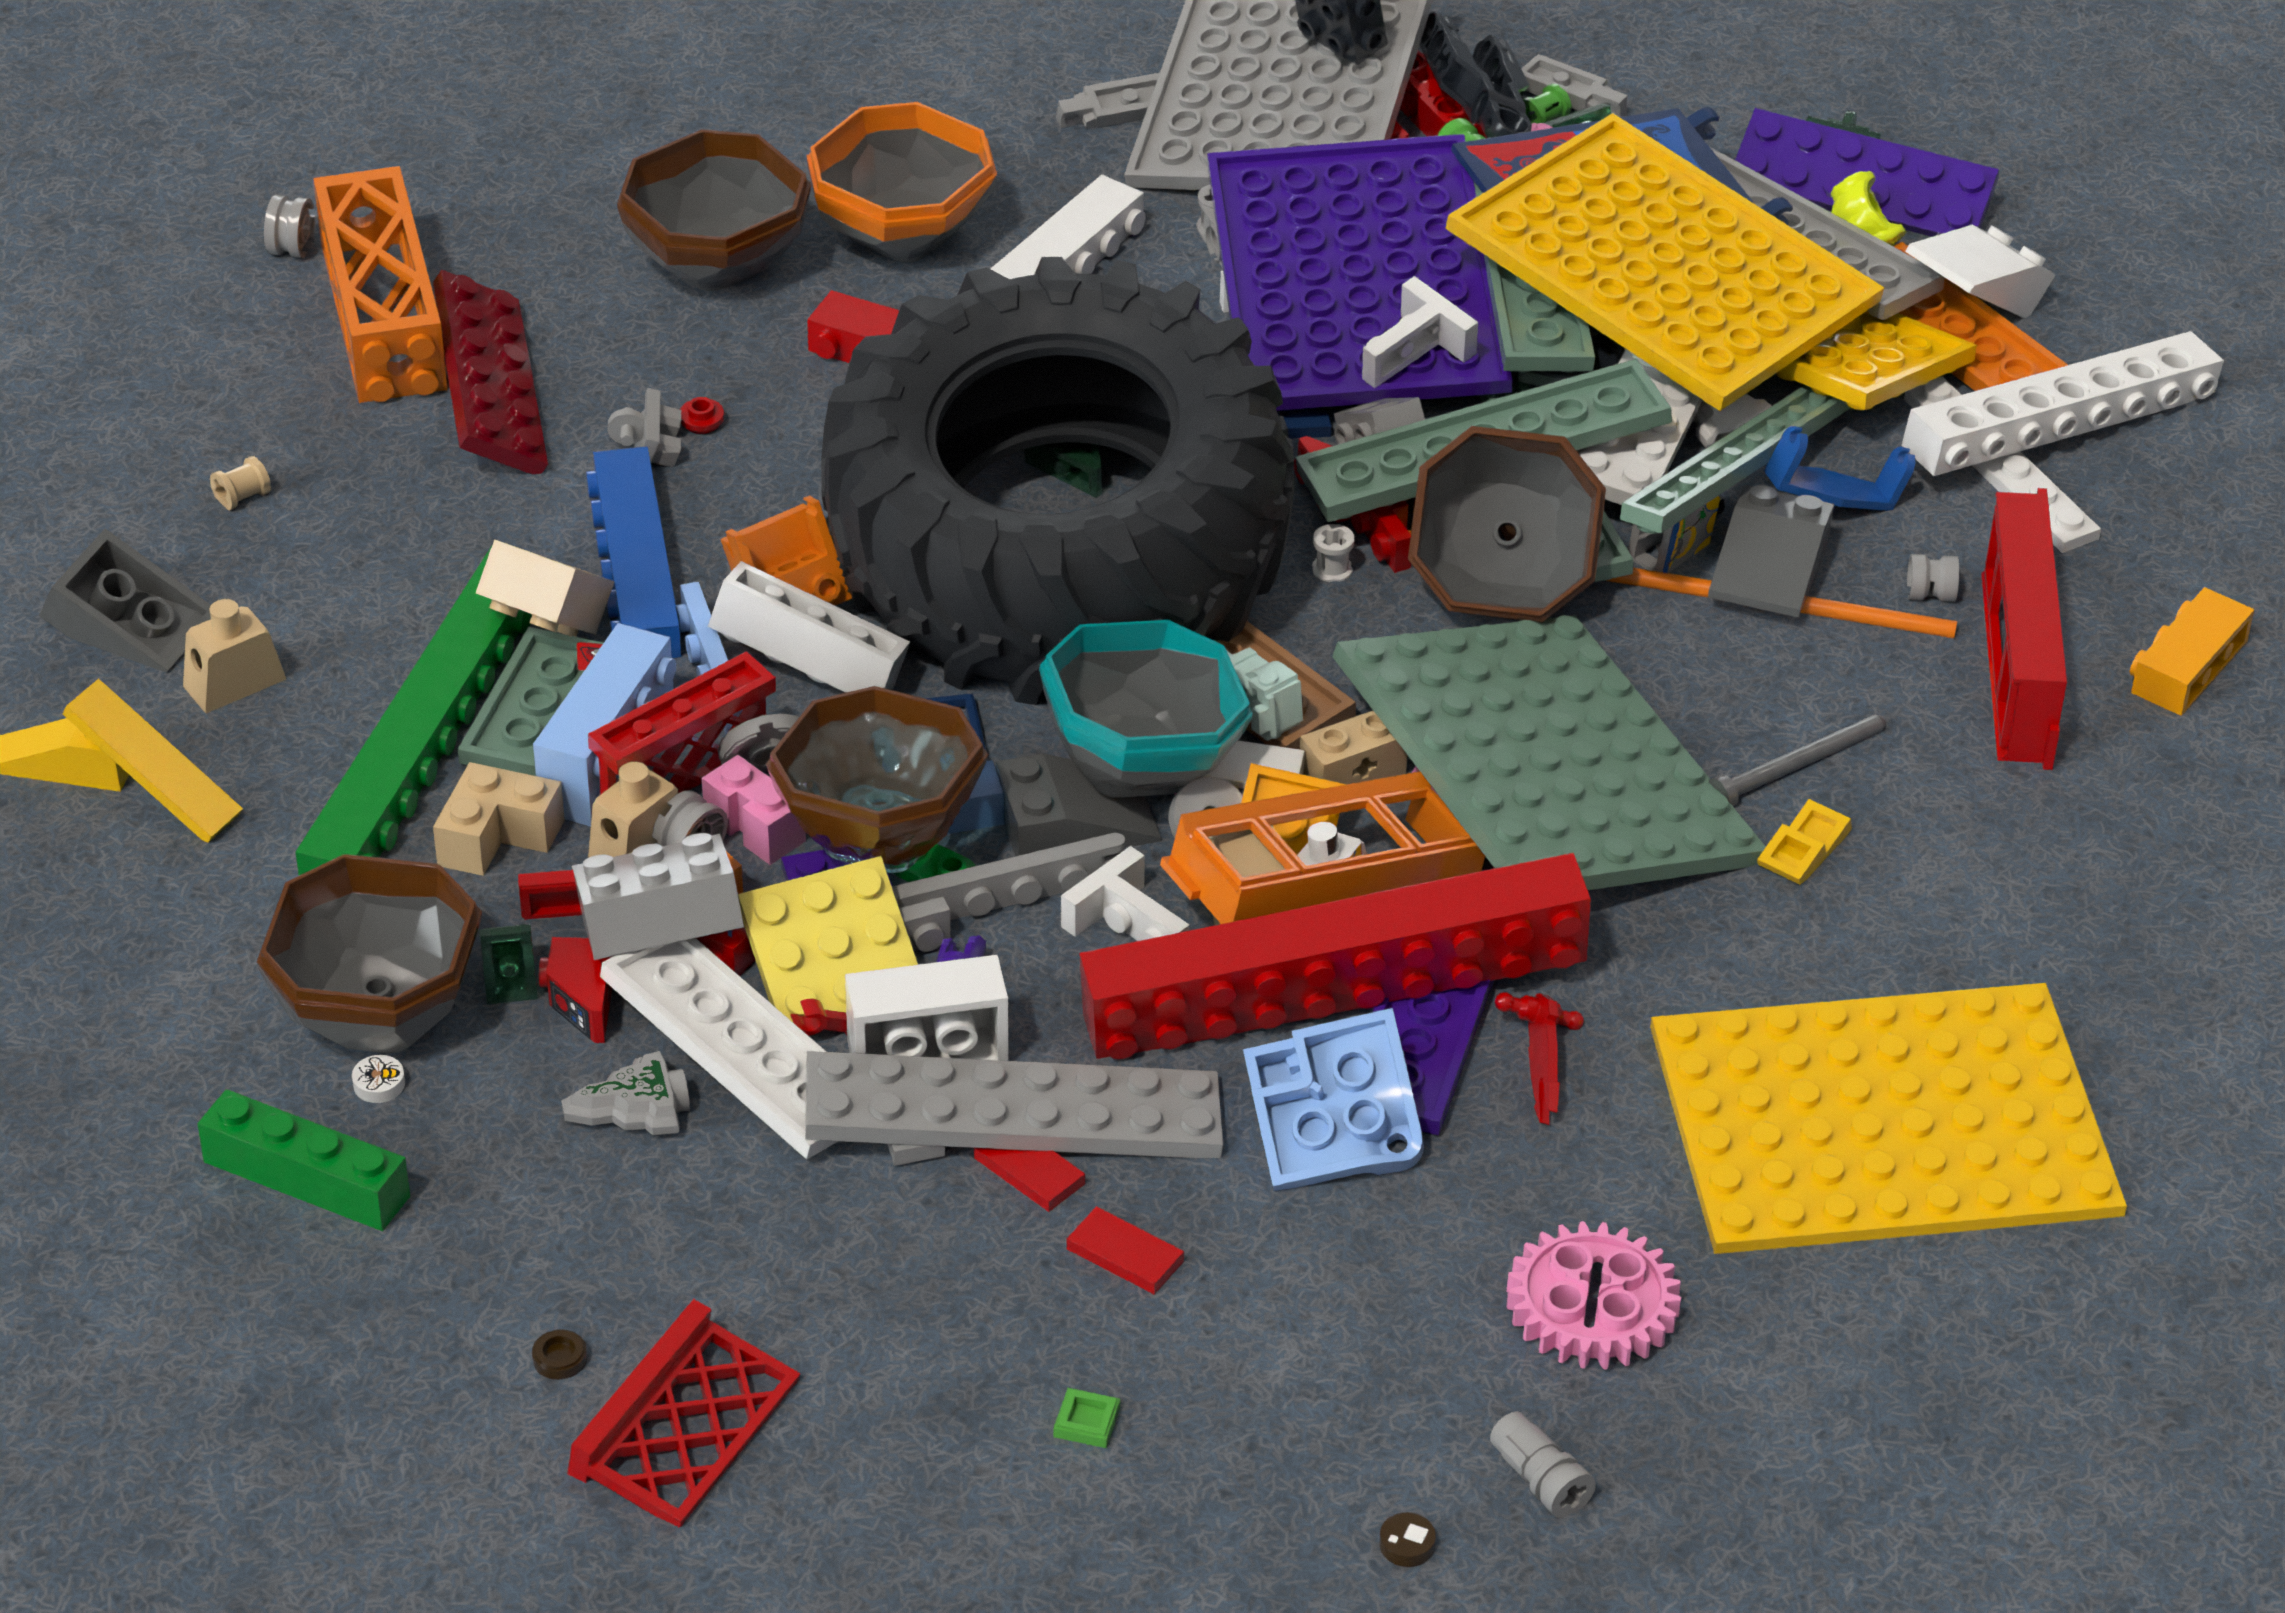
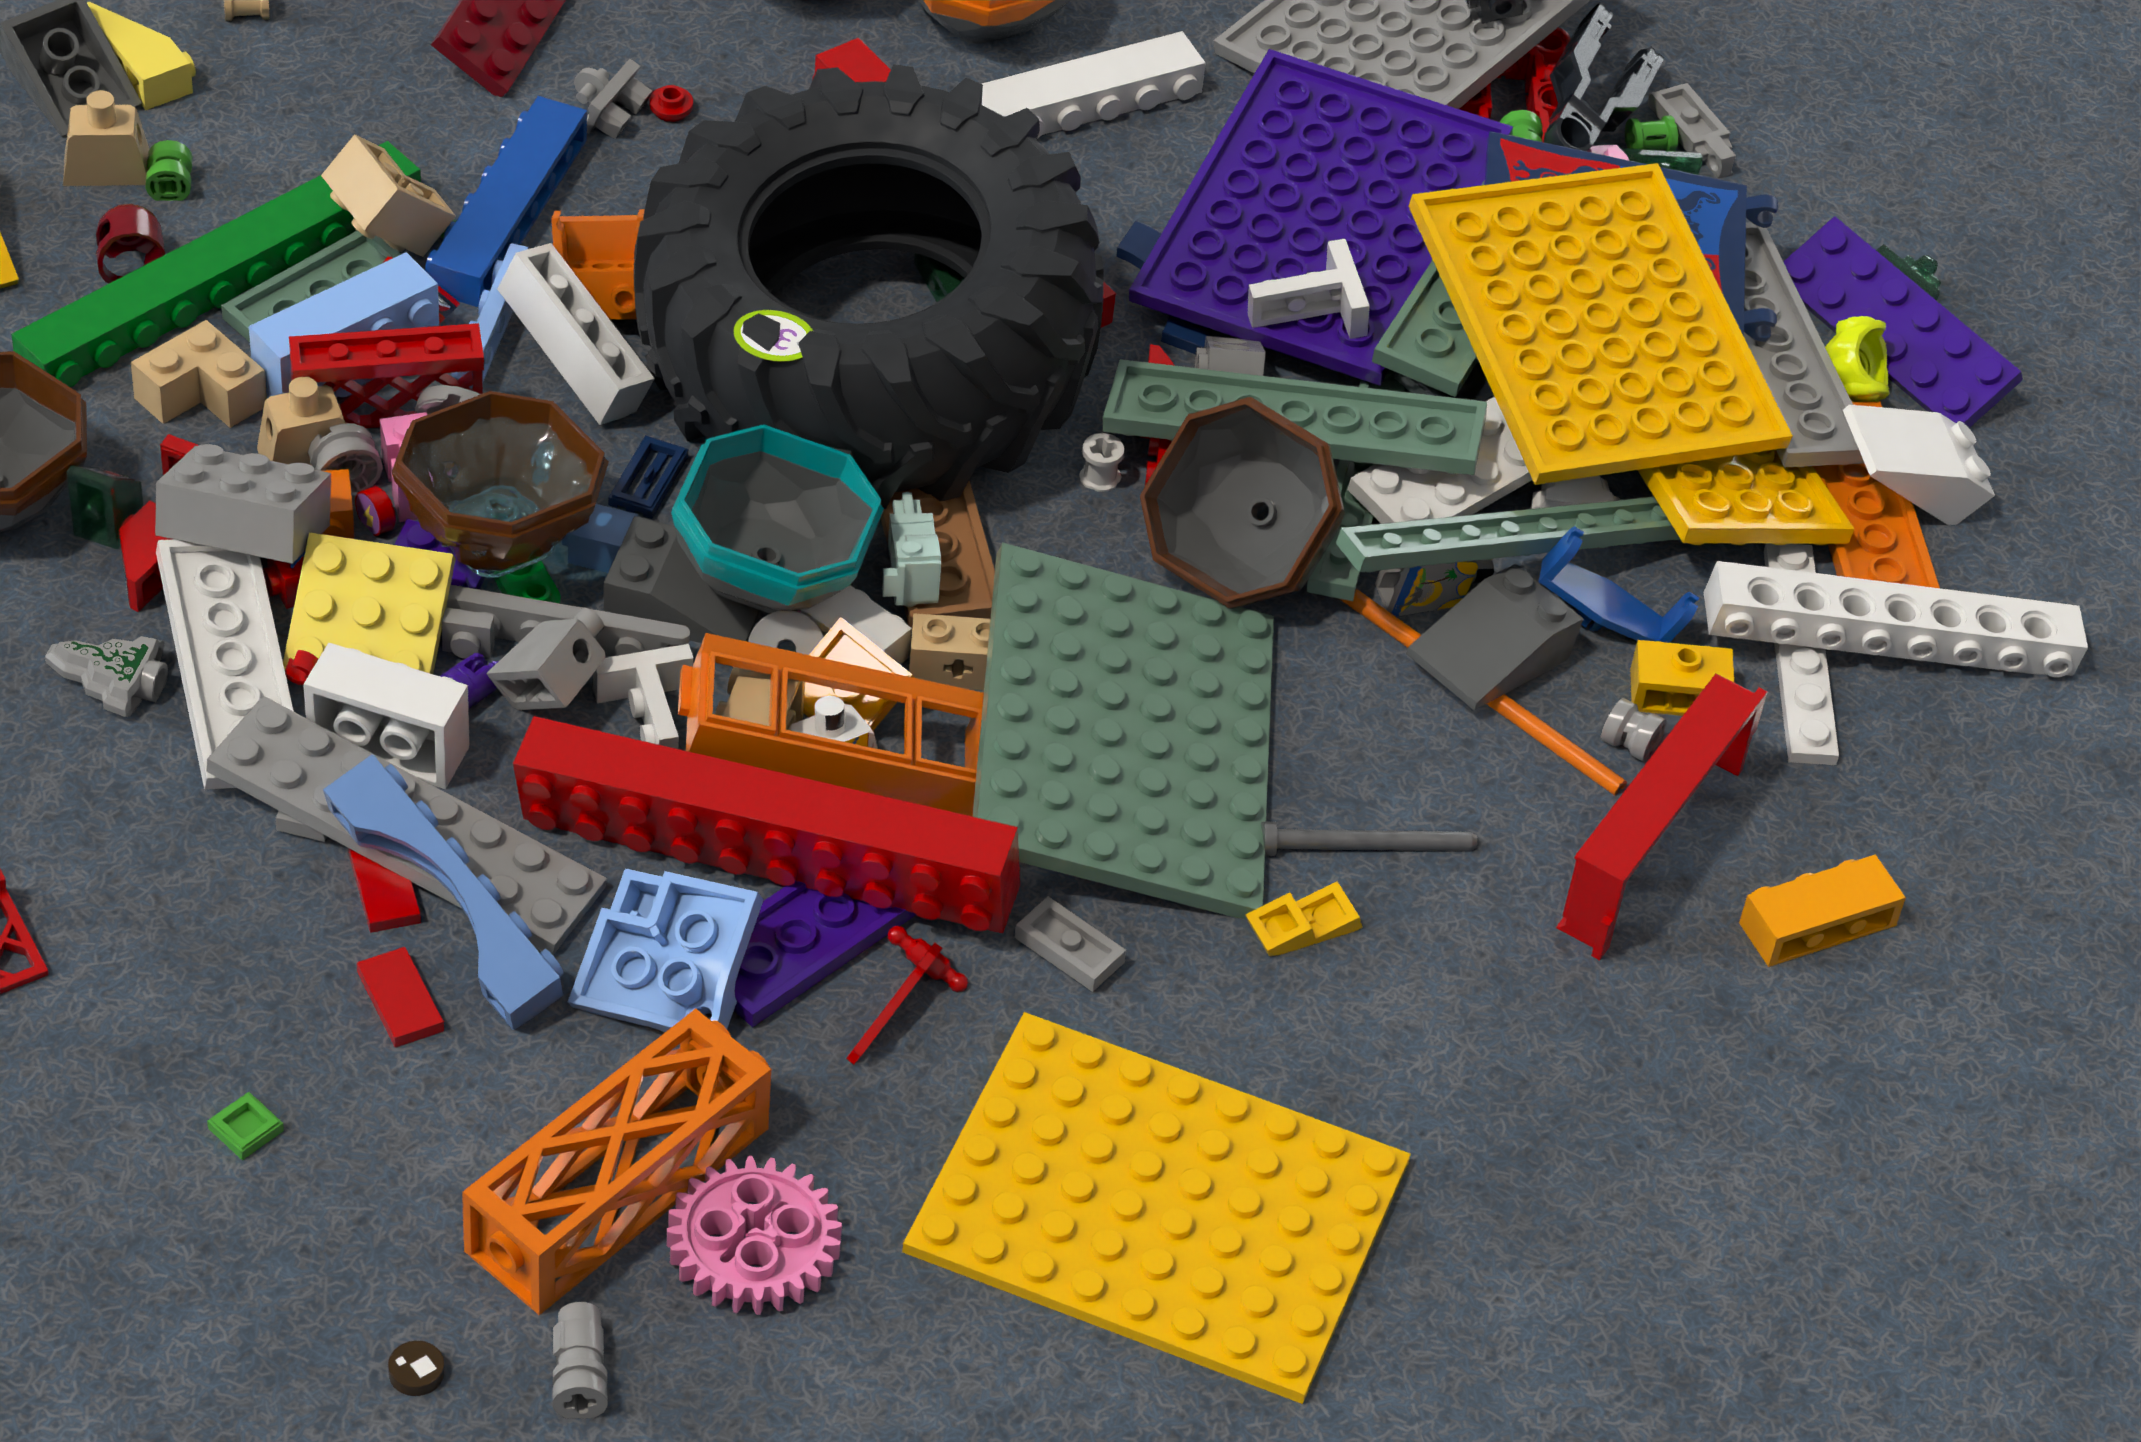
camera: 25 degrees right, 5 degrees up
none -> light yellow slope [87,2,196,110]
none -> dark red helmet [96,204,165,284]
none -> bright green wheel [145,140,193,201]
none -> medium blue arch [323,754,564,1030]
none -> red tile [355,486,396,536]
none -> orange piece [462,1008,772,1315]
none -> light grey torso [486,608,605,710]
none -> sticker [734,310,813,362]
none -> light grey plate [1014,896,1126,992]
none -> yellow brick [1630,640,1734,716]

